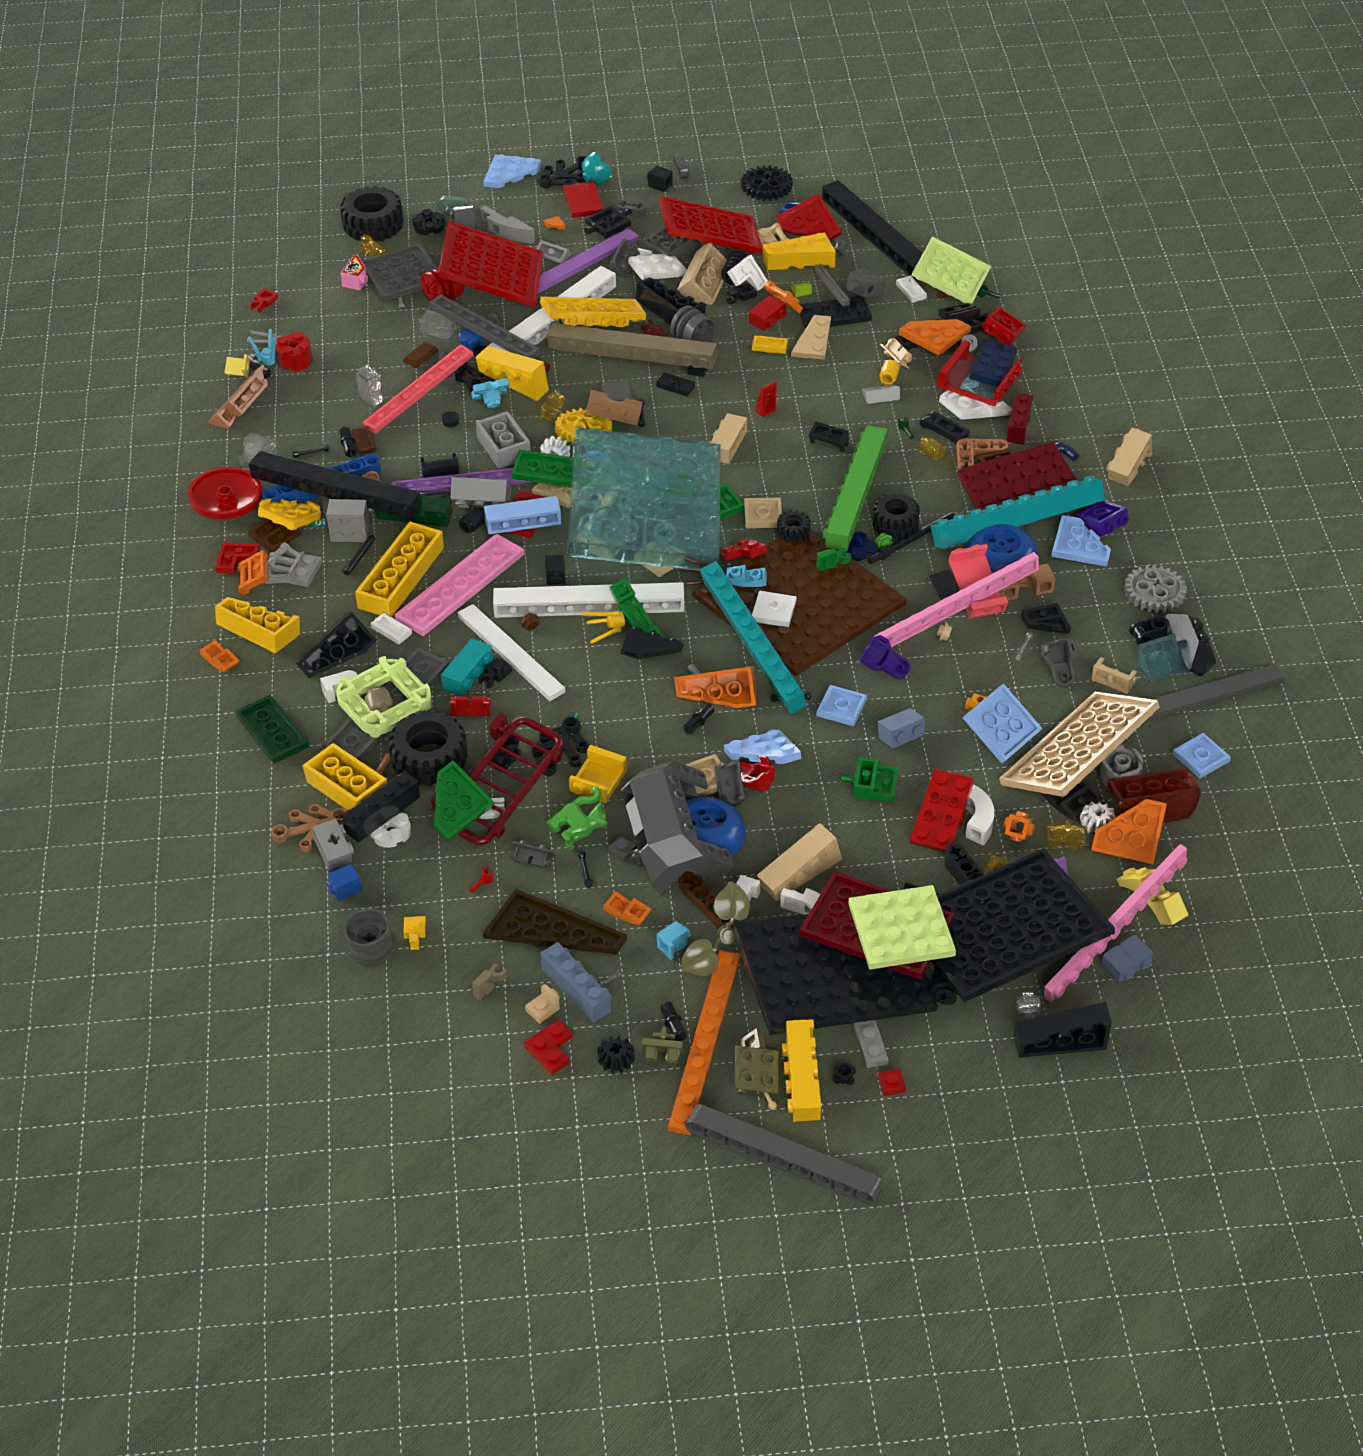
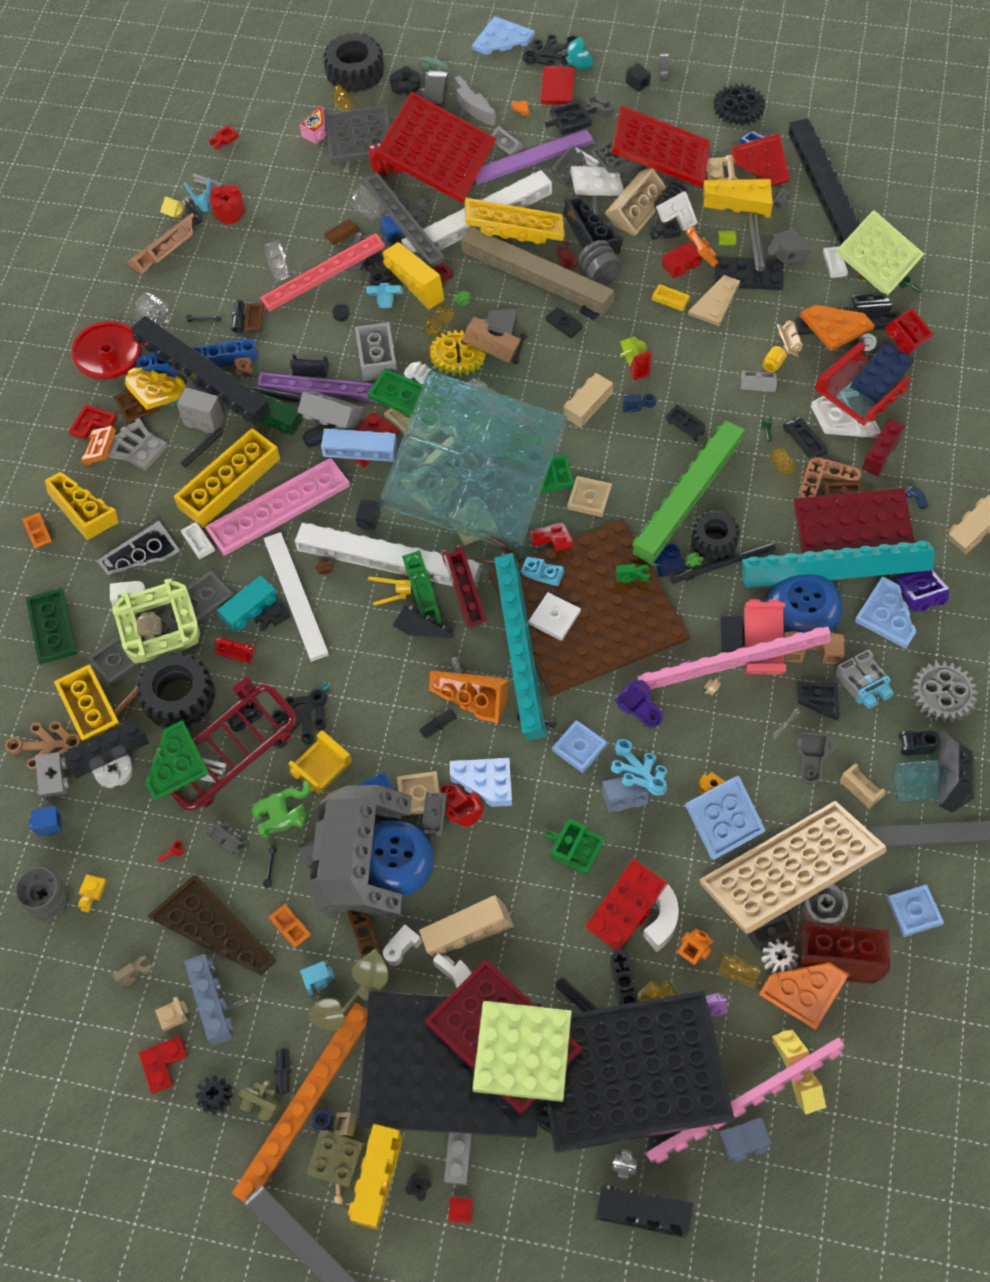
camera: 20 degrees right, 15 degrees up
black tyre [777,510,811,543] -> none
none -> dark blue plate [312,1110,334,1131]
none -> dark red hinge [441,544,487,629]
none -> bright green plate [454,291,471,306]
none -> medium azure plant [611,739,667,795]
none -> lime piece [620,336,647,366]
none -> dark blue plate [622,394,657,412]
none -> hips [835,649,893,709]

